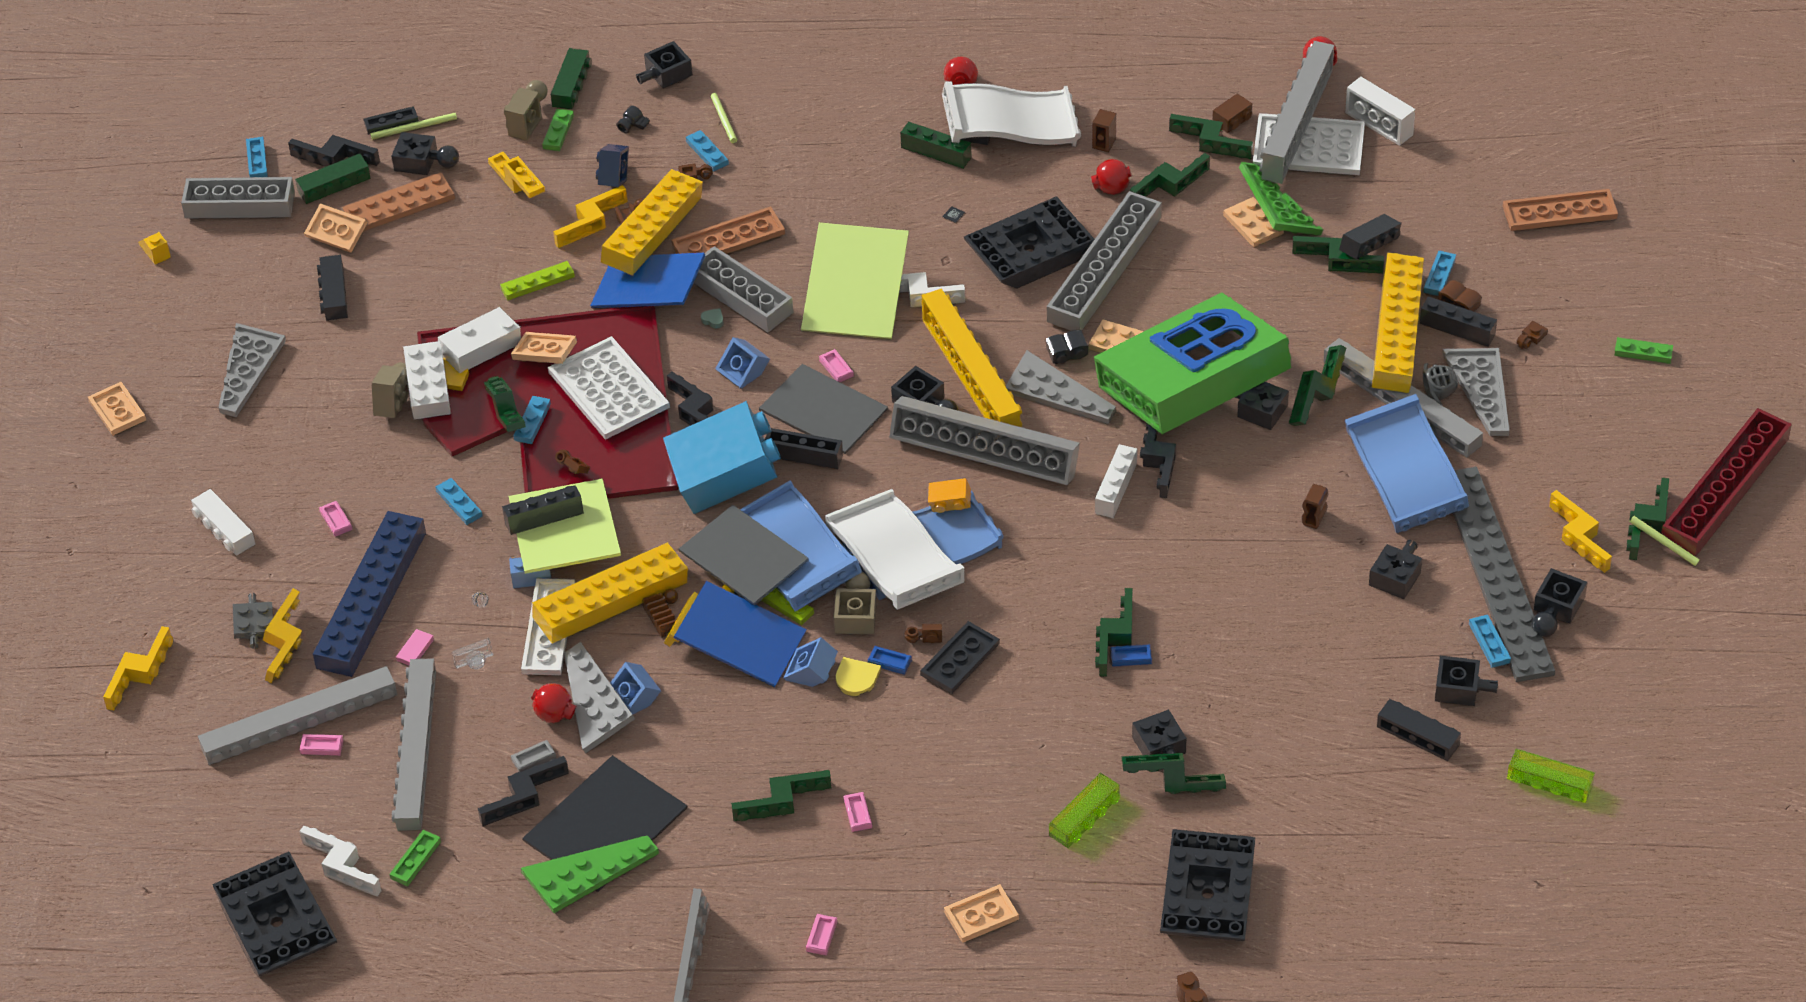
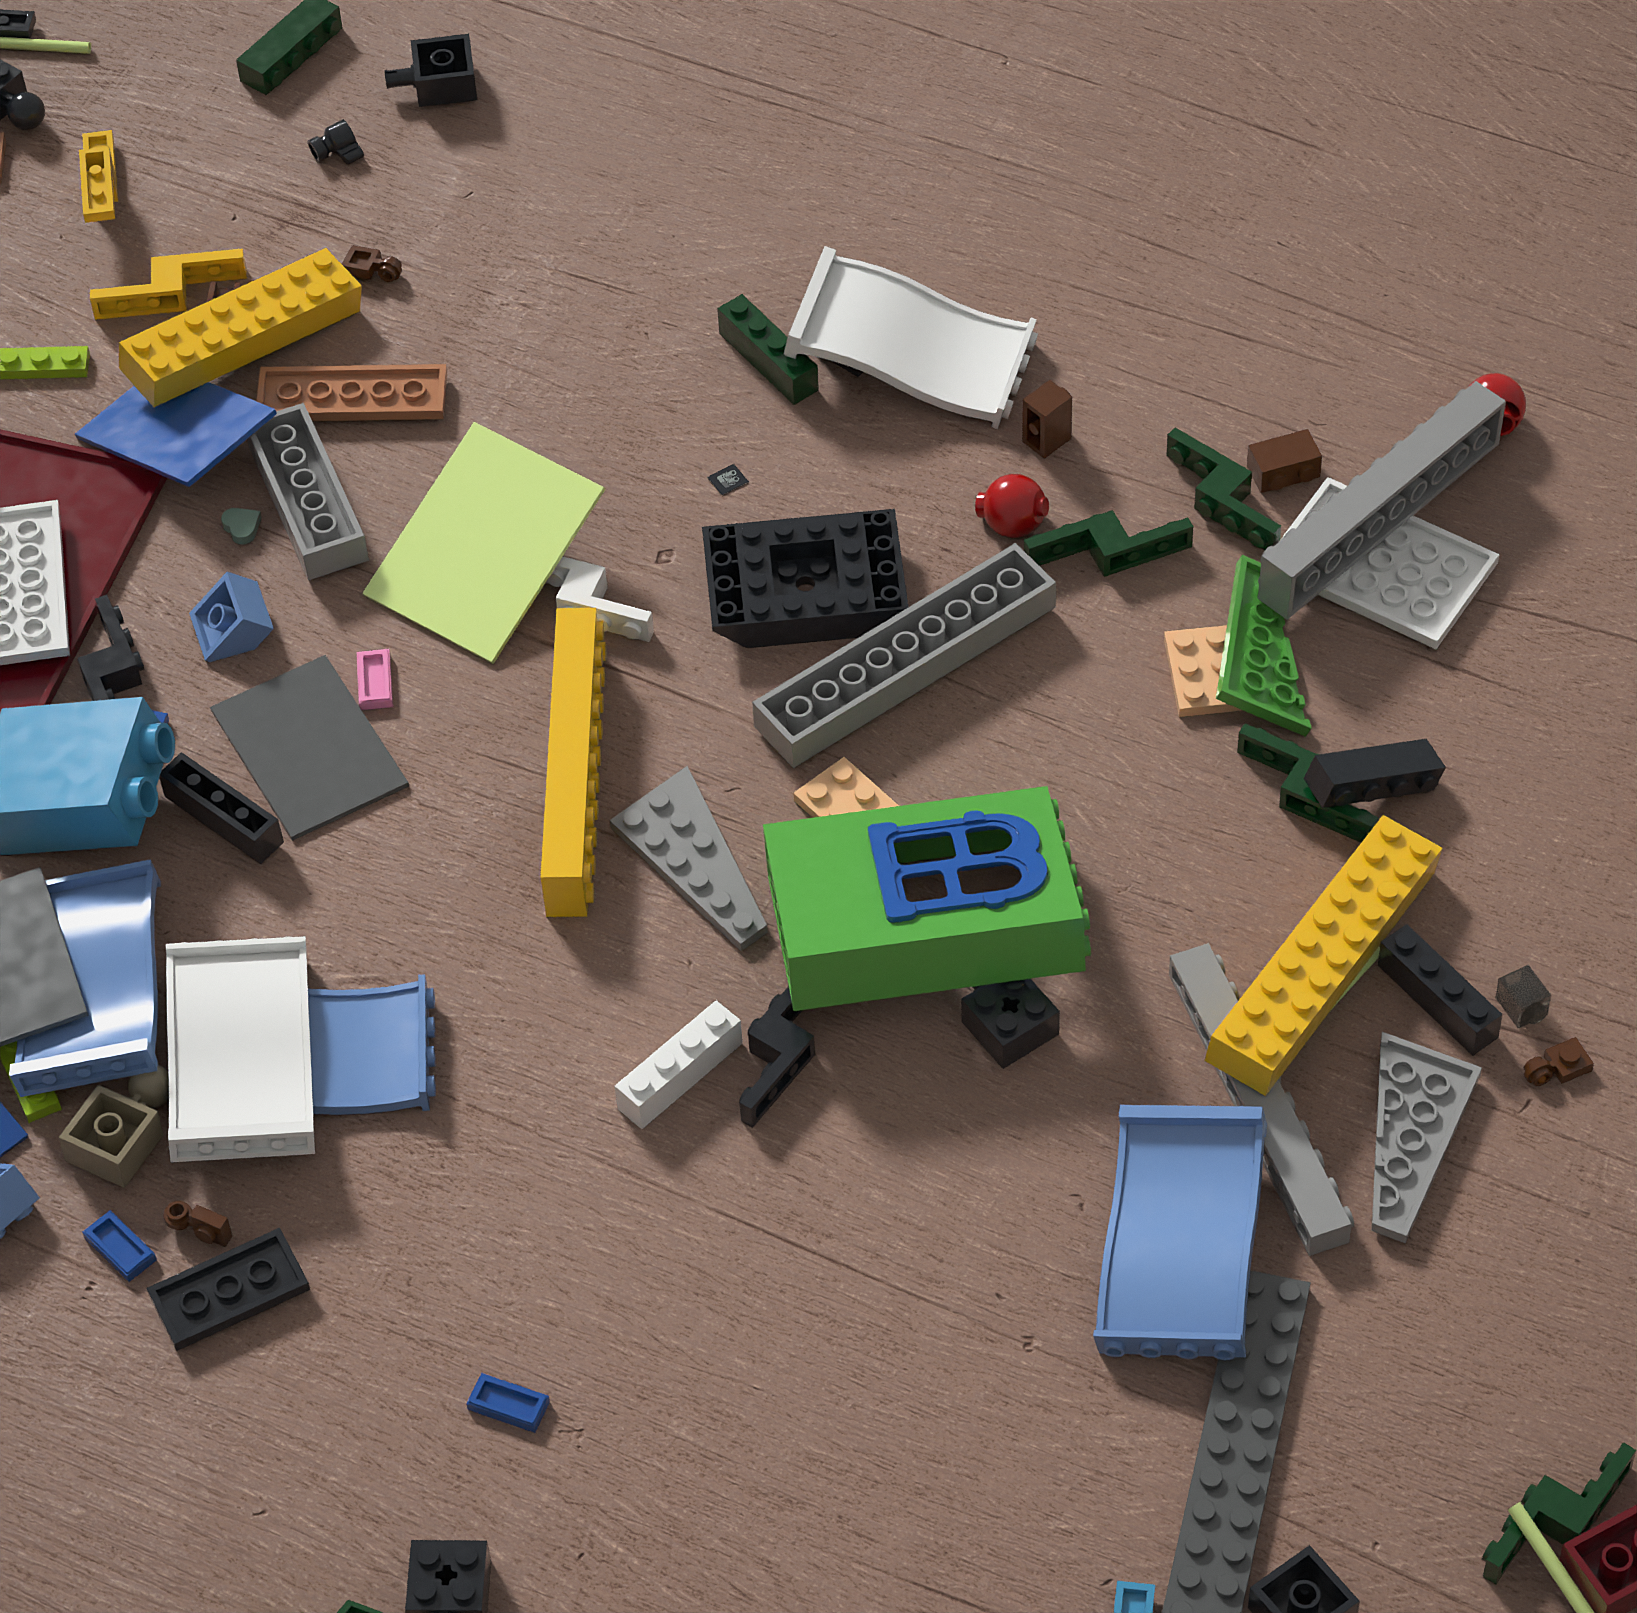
camera: 25 degrees right, 5 degrees up
dark tan brick [504,80,548,140] -> none
bright green plate [542,109,574,151] -> none
dark blue brick [596,144,629,187] -> none
dark azure plate [686,130,729,172] -> none
yellowish green bar [711,93,737,143] -> none
light yellow tile [836,657,881,696] -> none
light grey brick [889,396,1080,485] -> none
black brick [891,366,959,411] -> none
light orange brick [928,478,971,513] -> none
red brick [943,56,978,85] -> none
black brick [1046,330,1088,364] -> none
dark green bracket [1095,588,1133,677] -> none
dark green bracket [1289,345,1346,426] -> none
reddish brown brick [1302,484,1329,529] -> none
white brick [1345,77,1415,146] -> none
black brick [1369,540,1422,599] -> none
dark azure plate [1423,251,1456,296] -> none
dark grey piece [1423,363,1458,405] -> none
reddish brown brick [1438,280,1482,312] -> none
yellow bracket [1549,490,1612,573] -> none
none -> clear smoke brick [1495,965,1551,1029]

